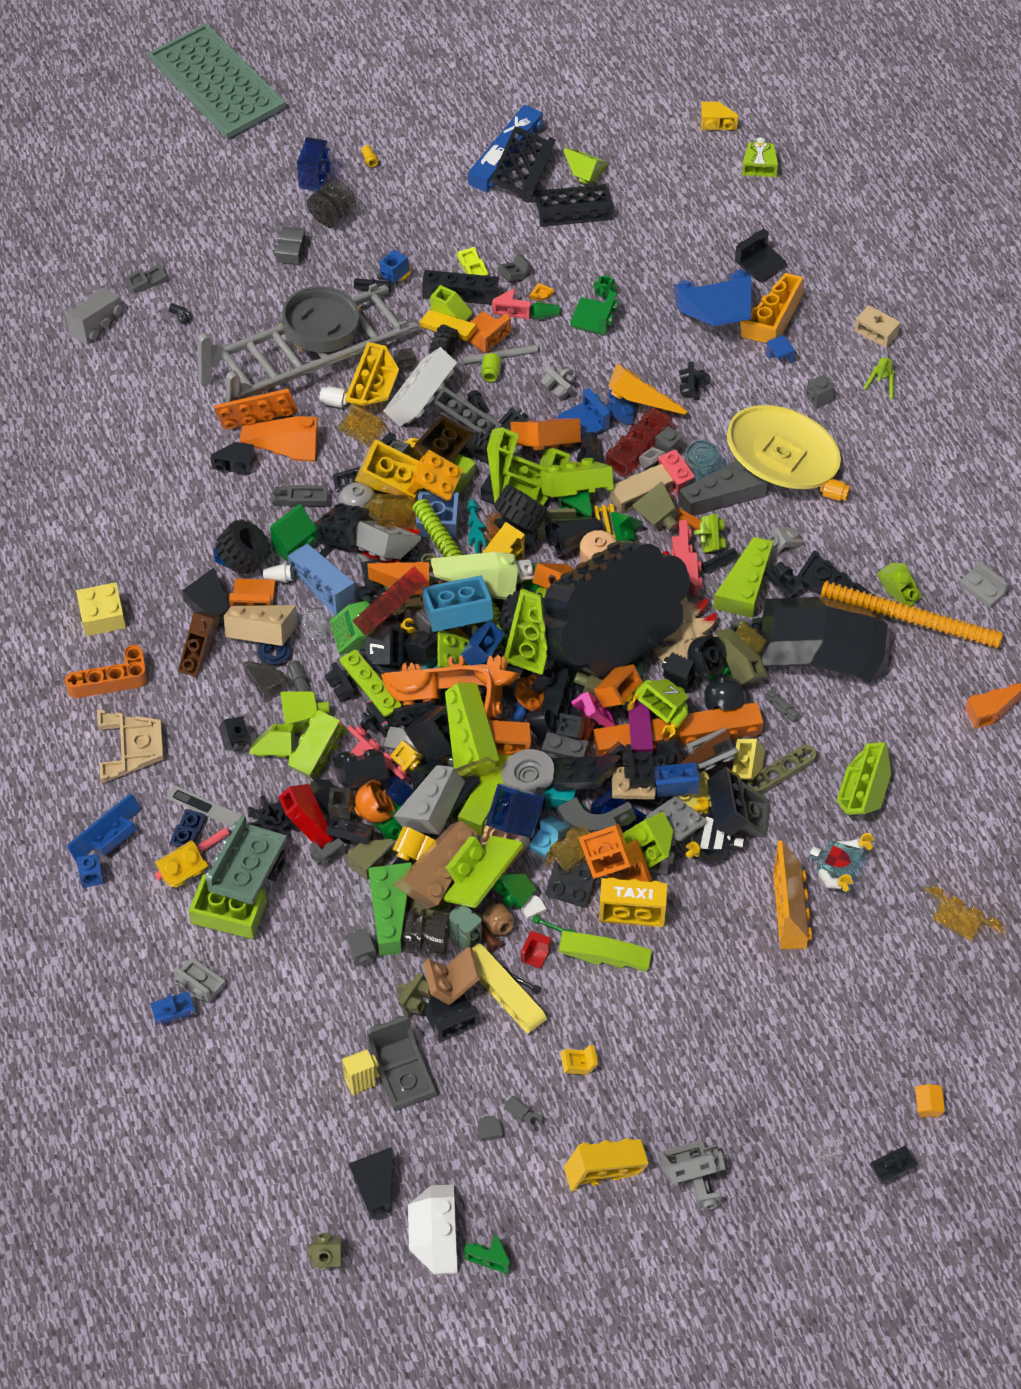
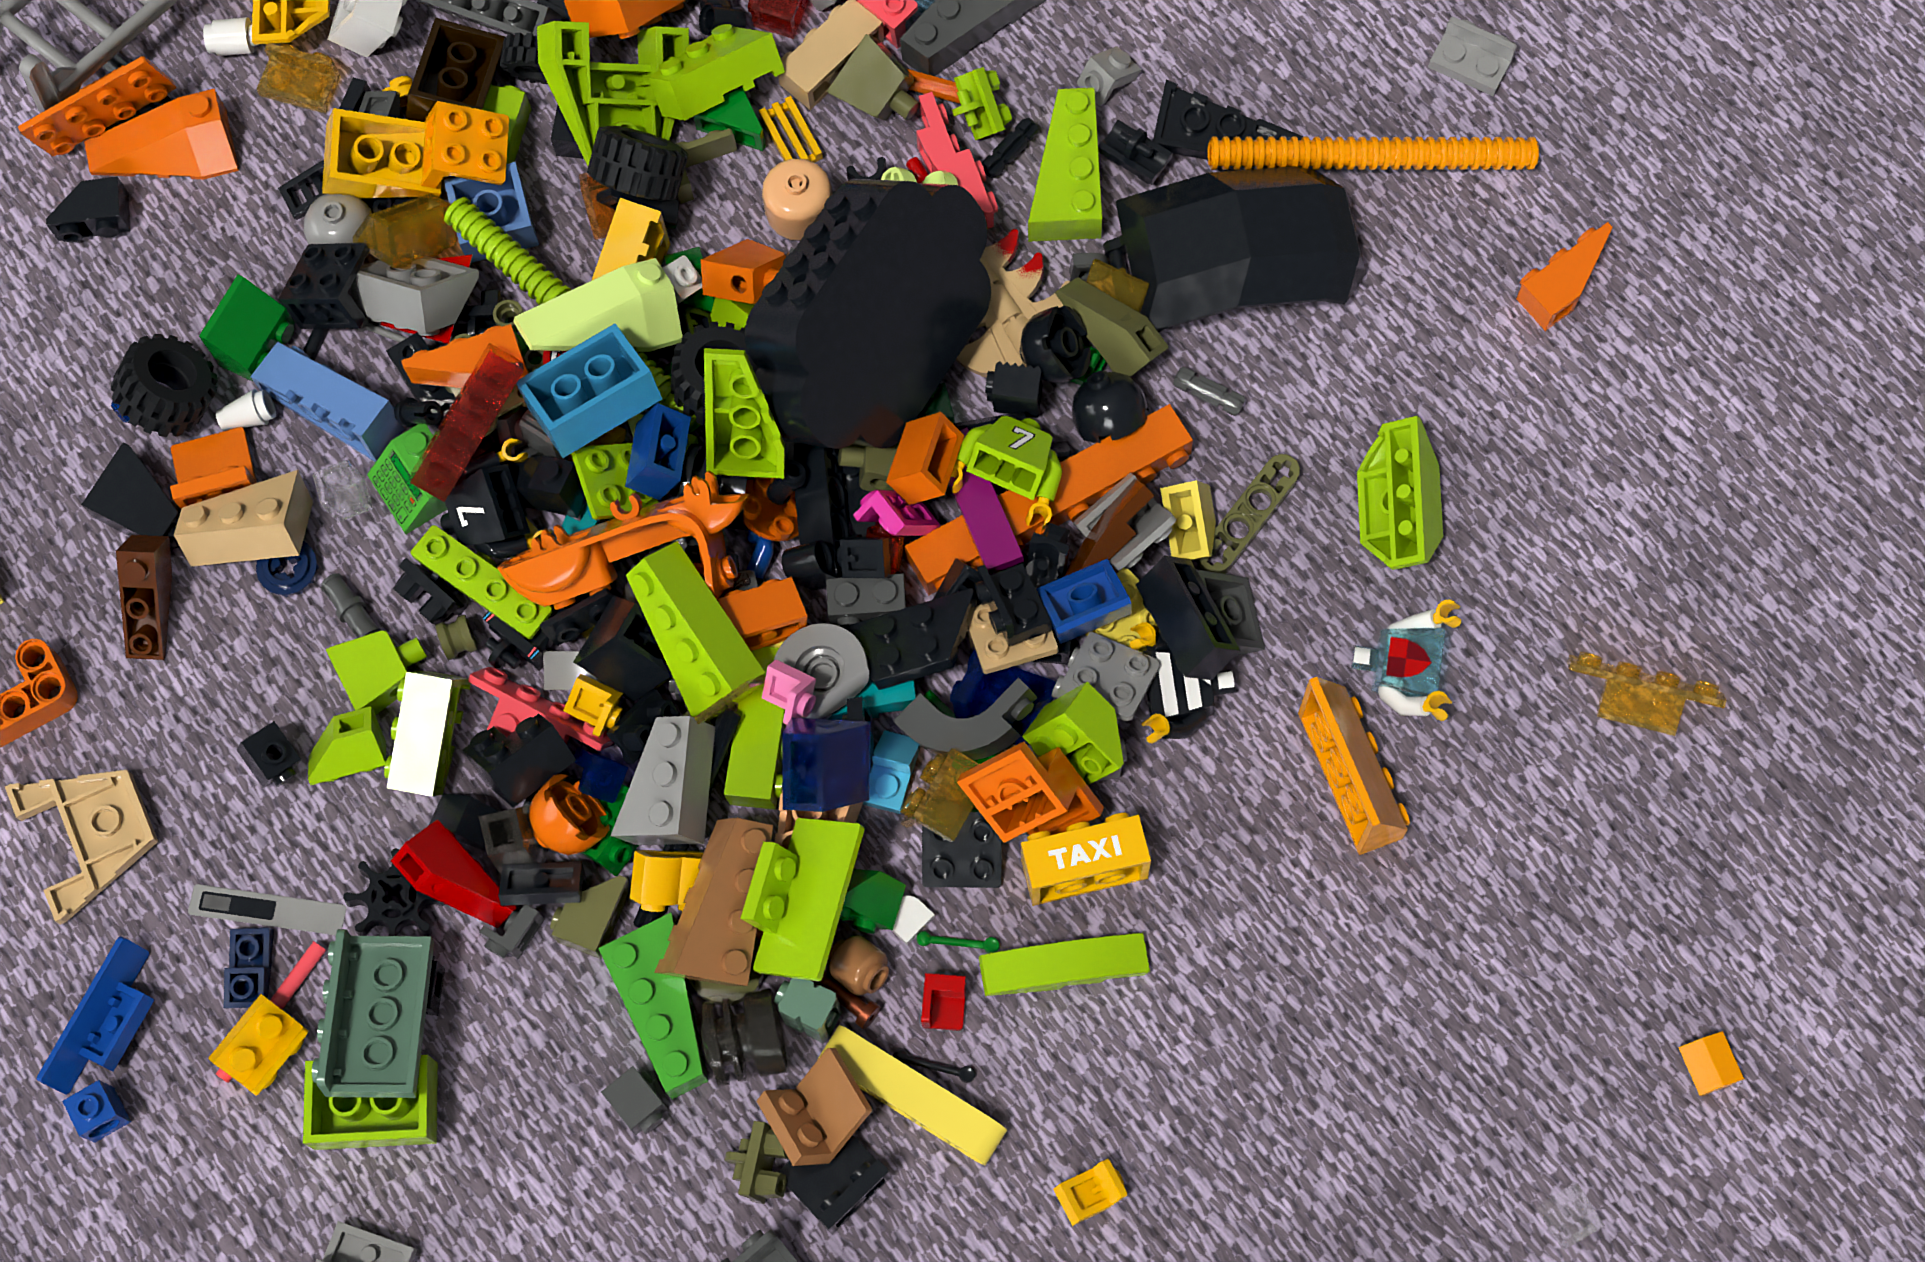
camera: 15 degrees left, 15 degrees up
clear smoke slope [243,661,288,703] -> none
dark grey hinge [272,485,328,506] -> none
teal piece [467,499,488,554] -> none
black cone [545,517,603,557] -> none
green slope [610,512,643,542] -> none
black hips [870,1145,918,1184] -> none
lime slope [877,563,922,607] -> none
none -> olive wheel [435,614,478,661]
none -> bright pink bracket [762,660,816,726]

